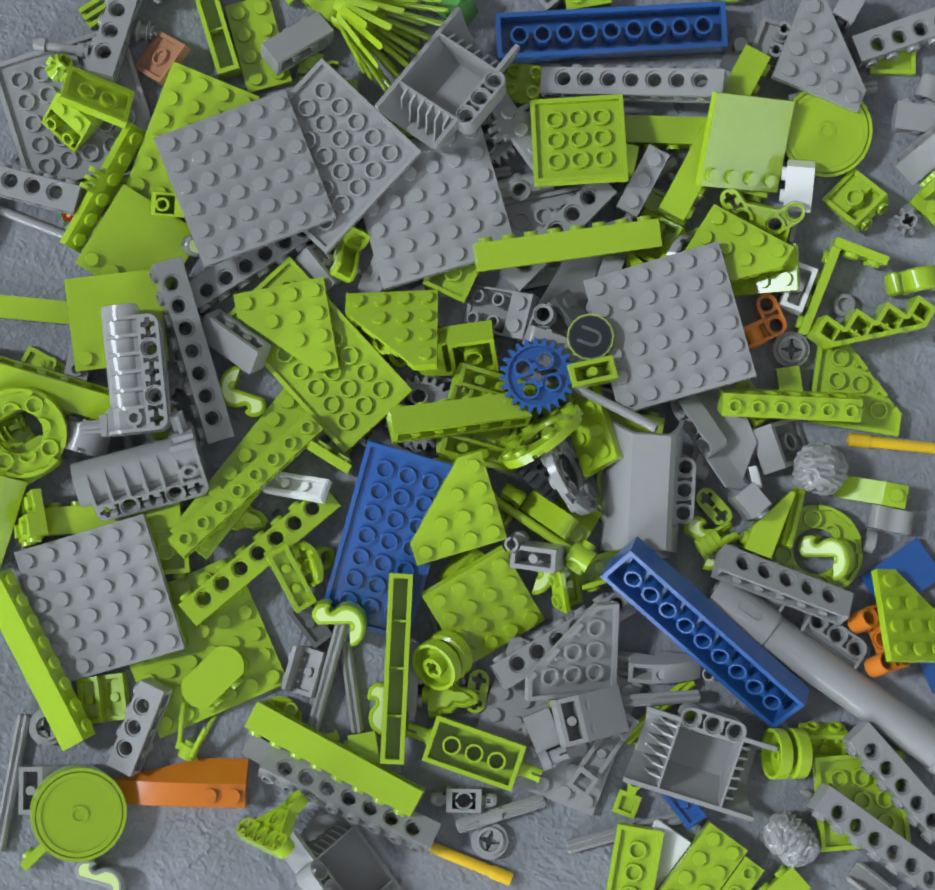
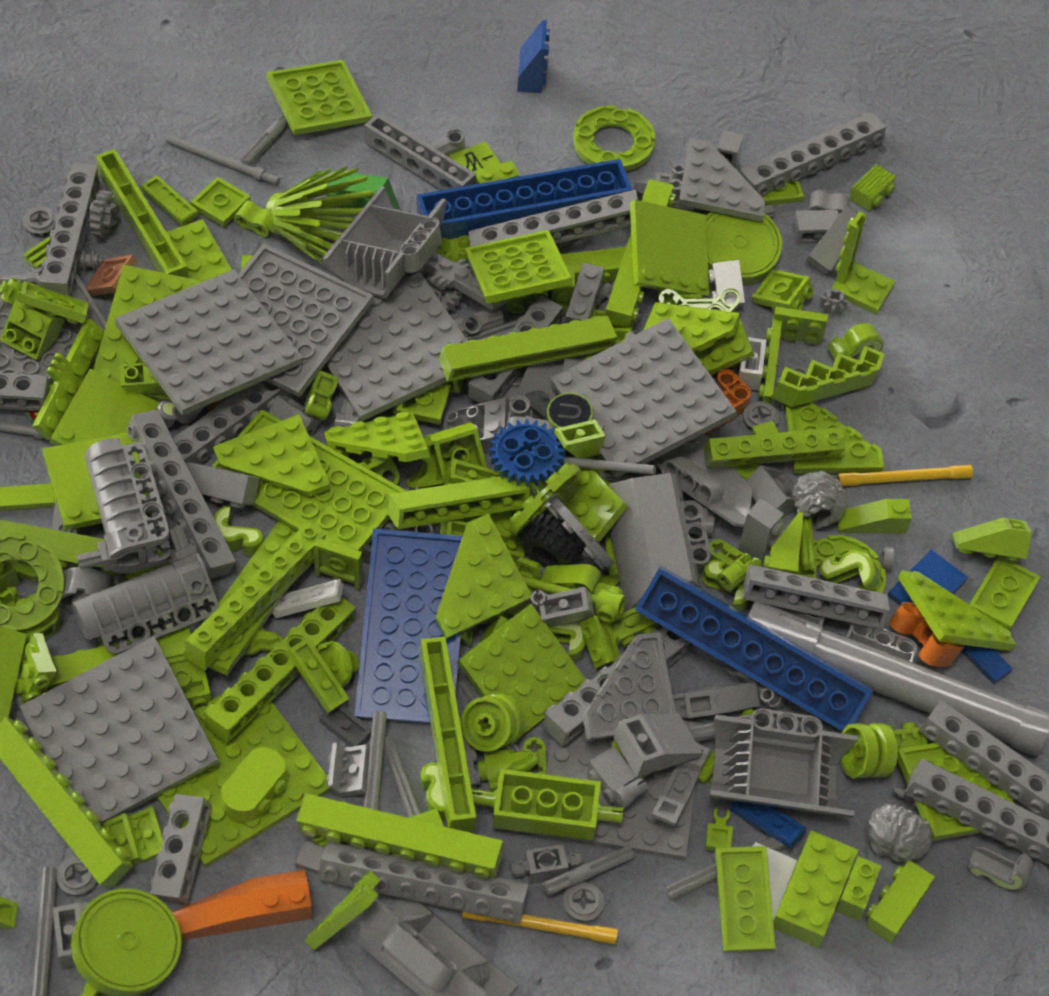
camera: 15 degrees left, 30 degrees down
lime plant [175,701,217,762] -> none
light grey brick [261,11,334,76] -> none
lime animal [312,599,367,647] -> none
light grey axle [867,504,915,536] -> none

